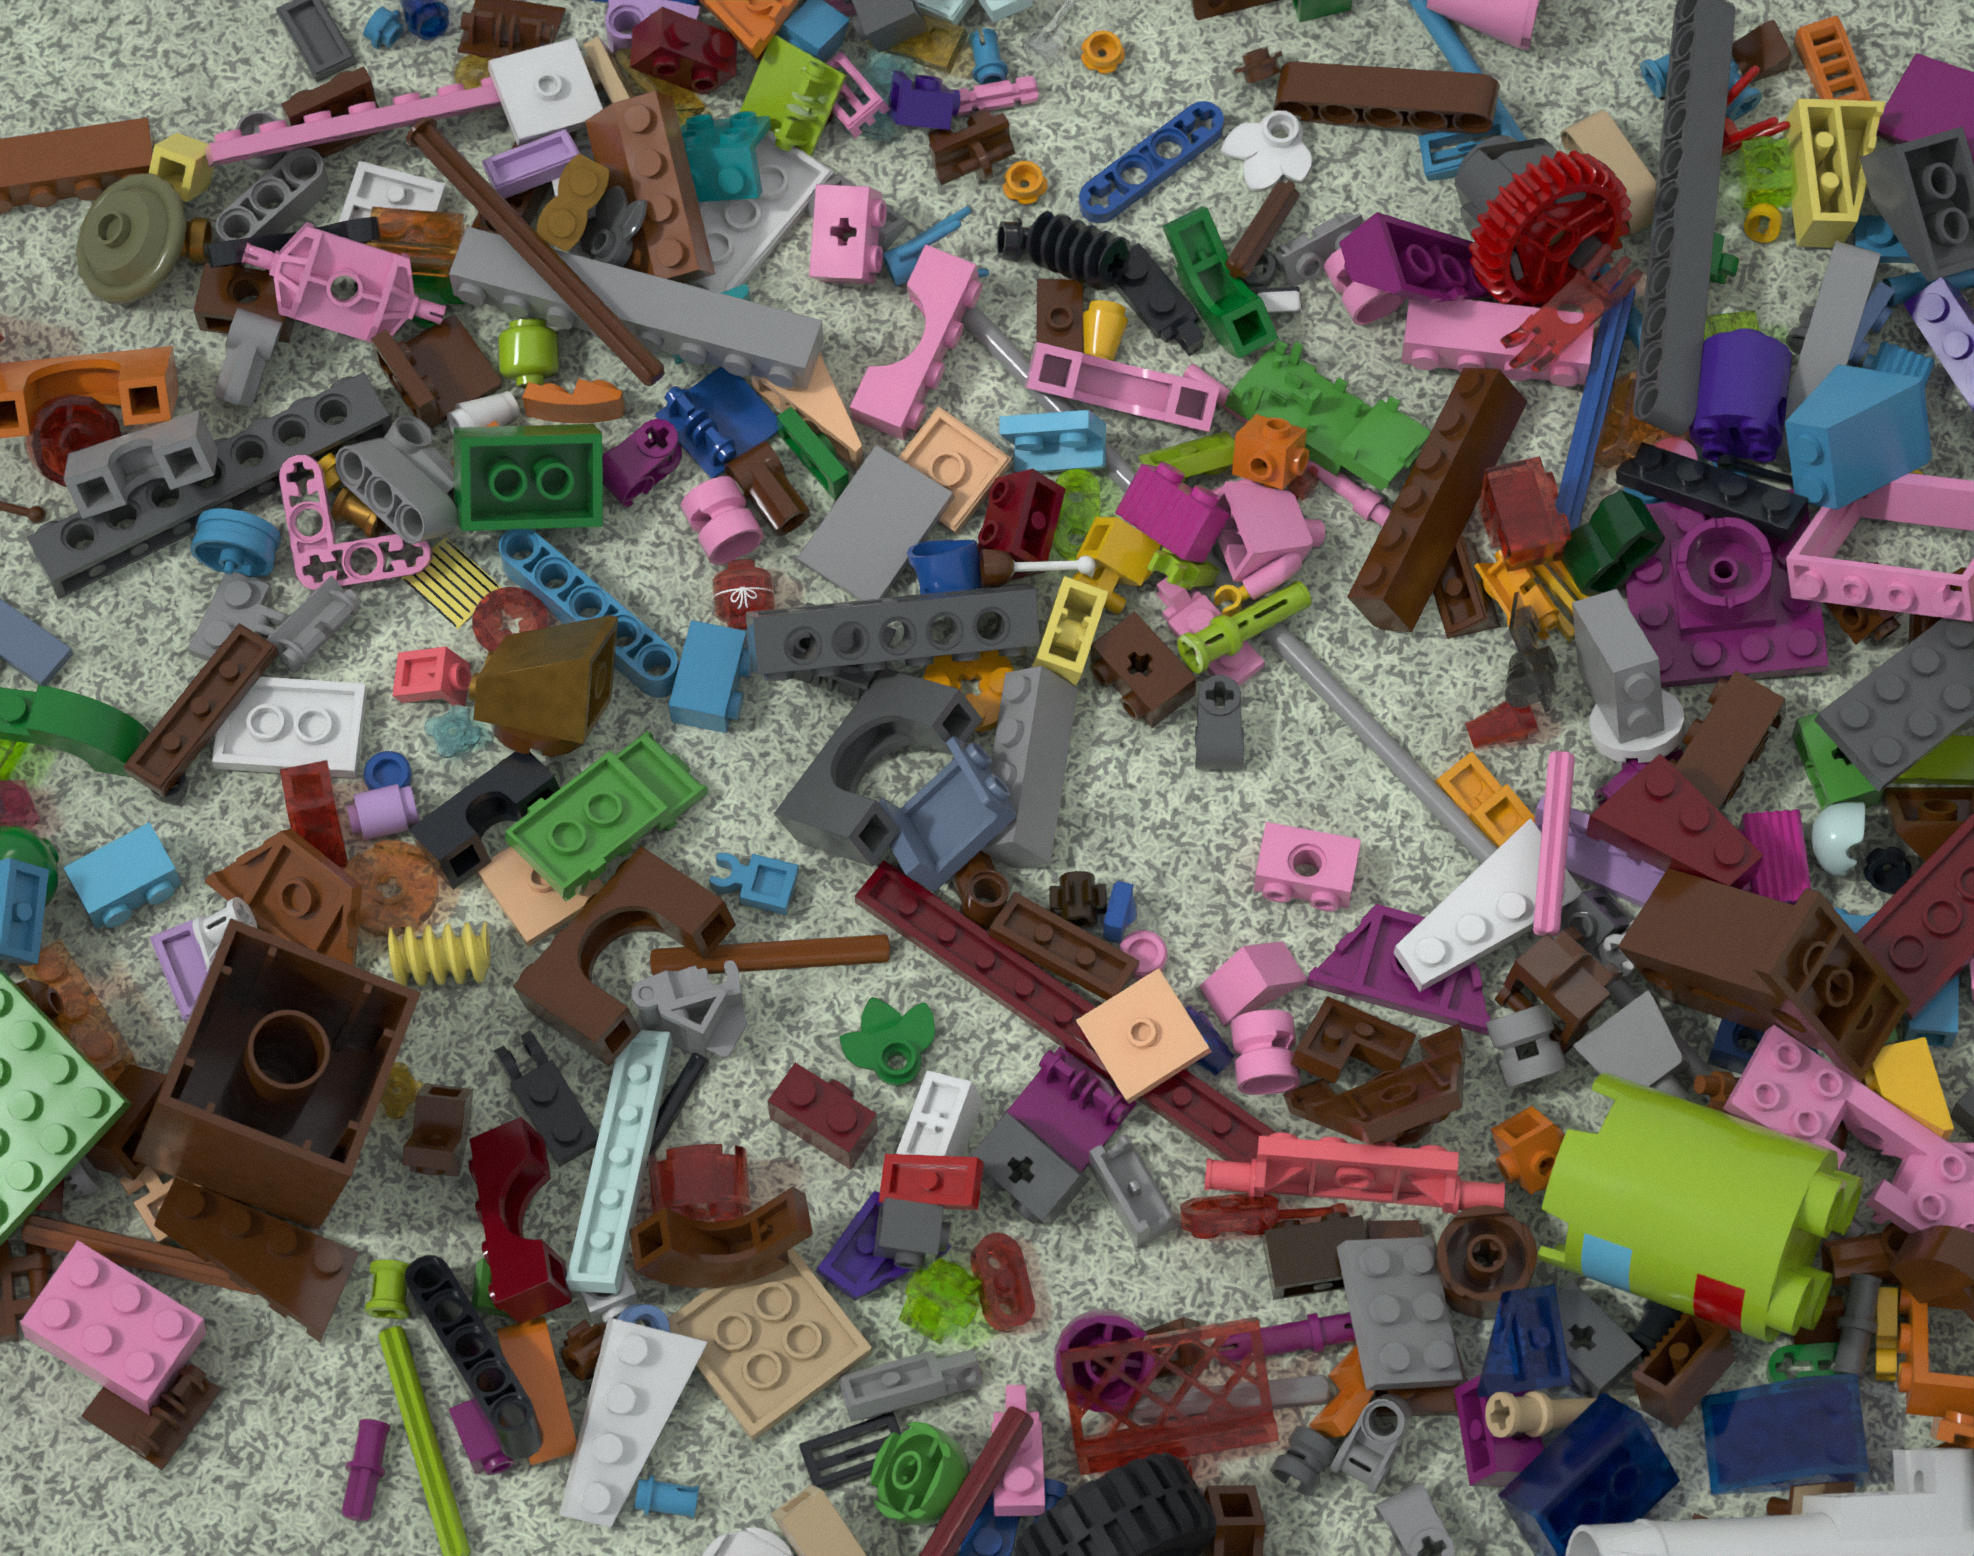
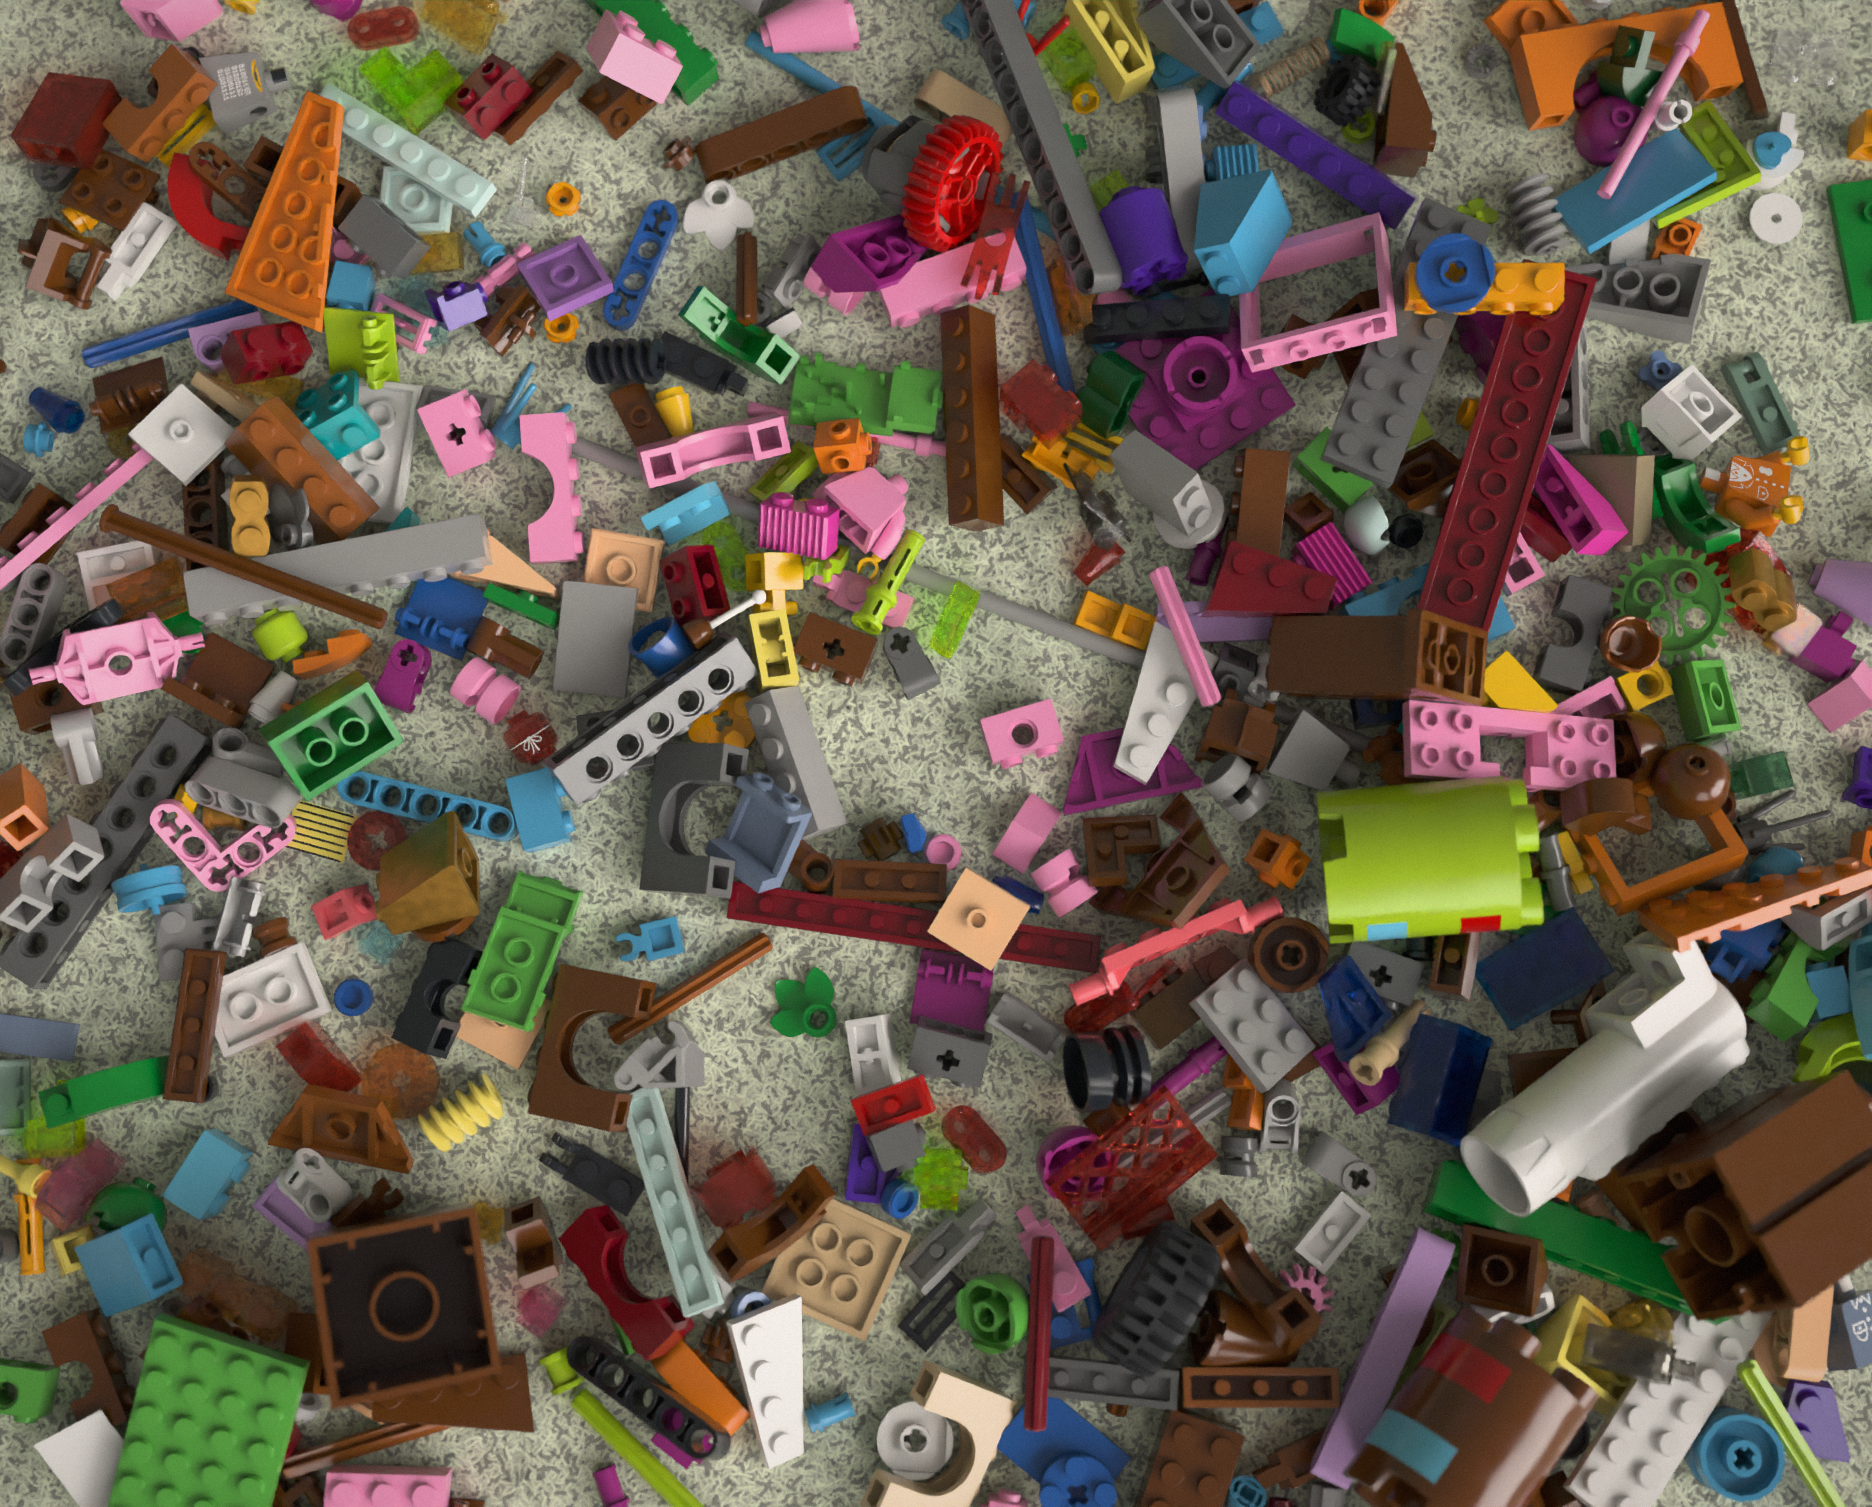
camera: 30 degrees left, 15 degrees up
lavender brick [346,784,419,841] -> none
lavender tile [481,129,580,199] -> none
dark red brick [767,1062,878,1170] -> none
black plate [996,217,1030,263] -> none
none -> reddish brown wheel [252,917,298,959]
none -> clear pink brick [515,1284,570,1339]
none -> medium lavender plate [516,235,614,322]
none -> blue tile [881,1178,919,1219]
none -> clear neon green slope [929,581,982,659]
none -> black wheel [1062,1025,1151,1113]
none -> reddish brown plate [1283,492,1334,538]

